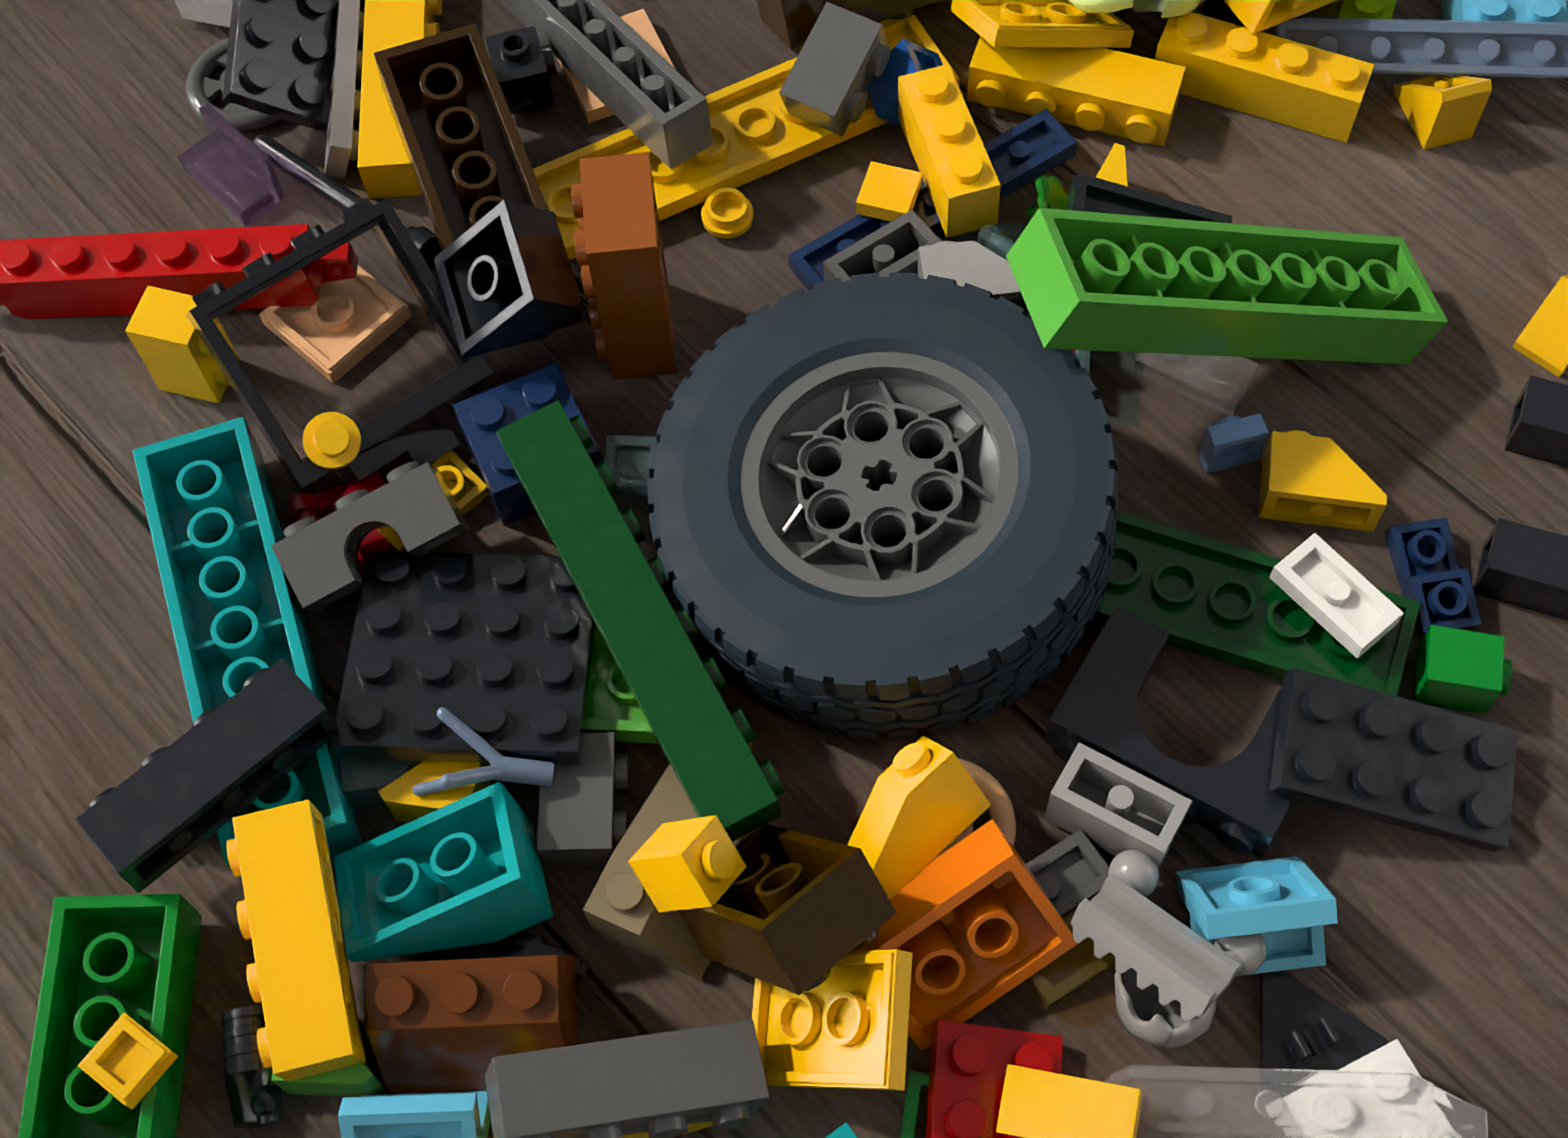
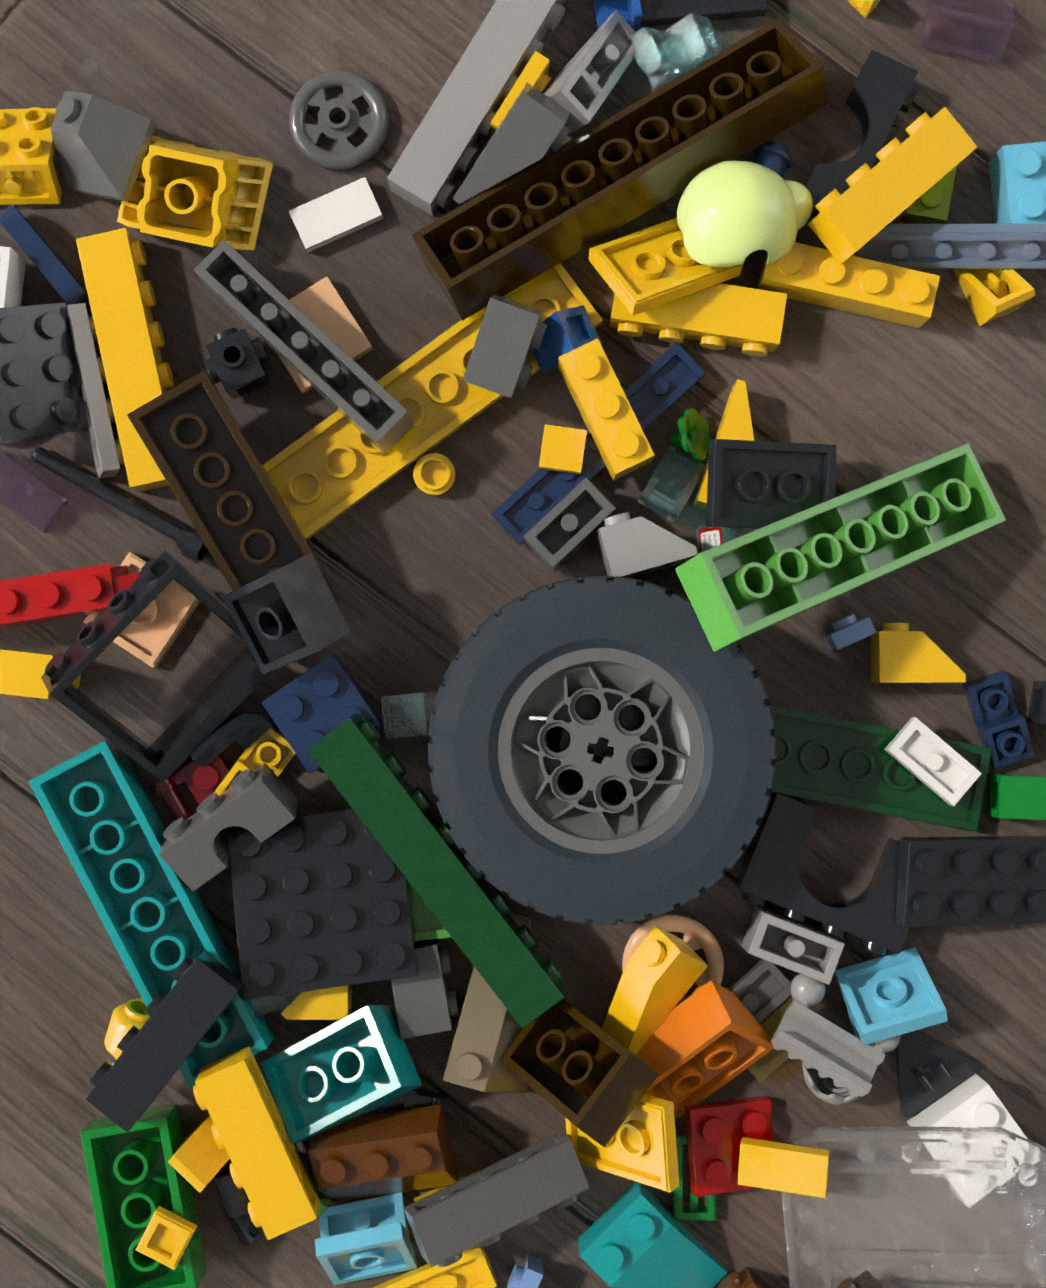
camera: 10 degrees left, 25 degrees up
yellow plate [303,412,361,469] -> none
sand blue plant [412,707,554,796] -> none
dark orange brick [571,152,676,380] -> none
yellow brick [628,815,747,913] -> none
none -> yellow slope [168,1114,230,1193]

